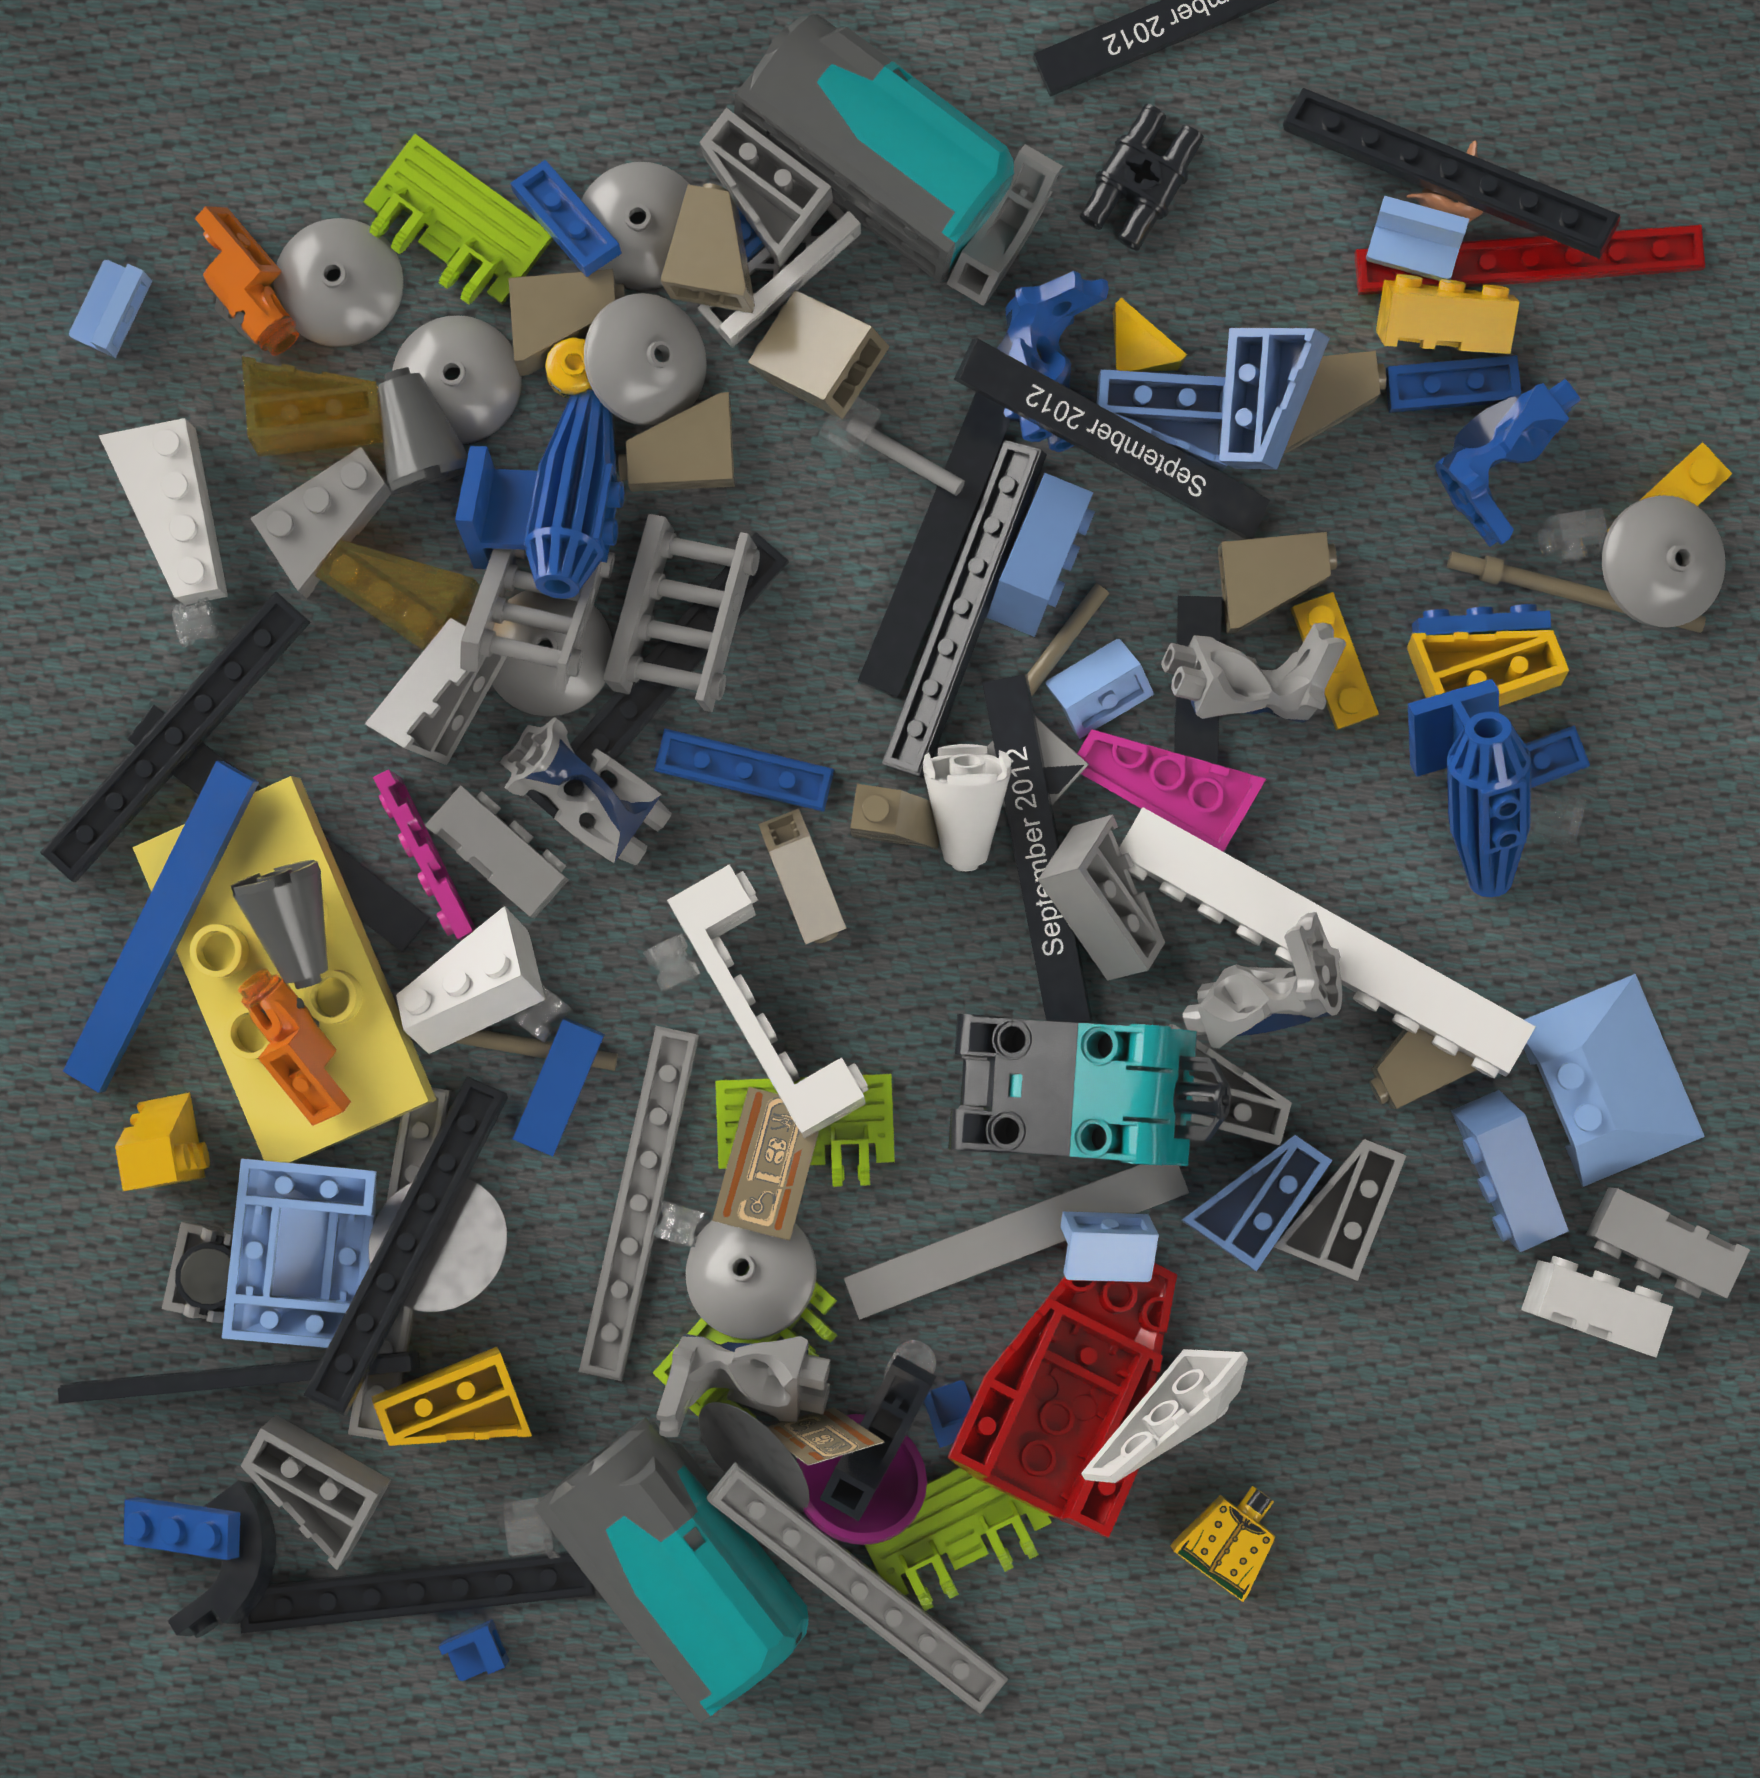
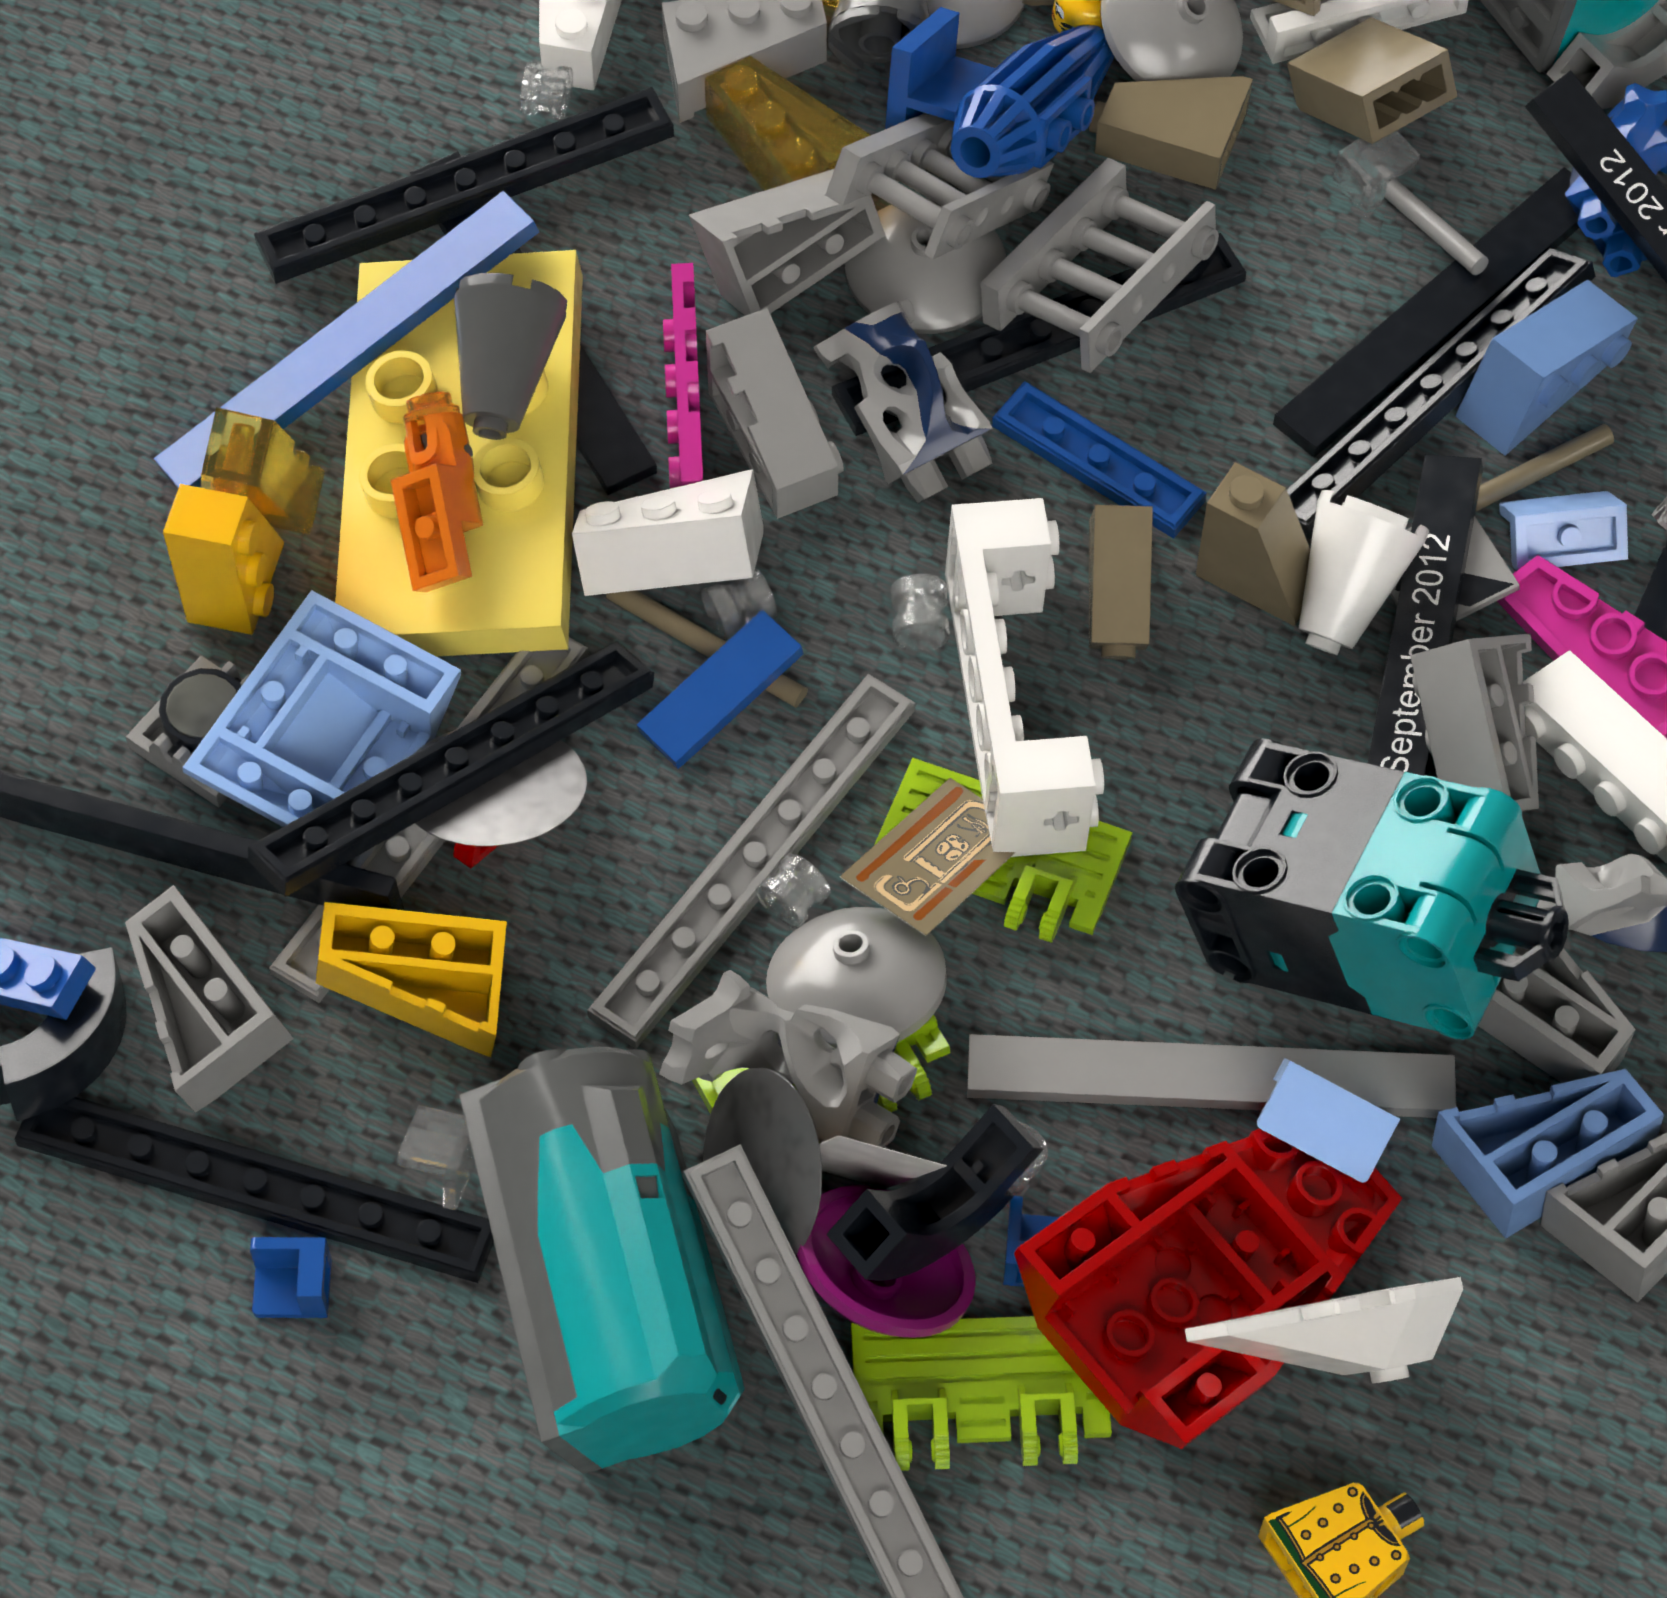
camera: 20 degrees right, 25 degrees down
none -> clear yellow wedge [201,407,325,535]

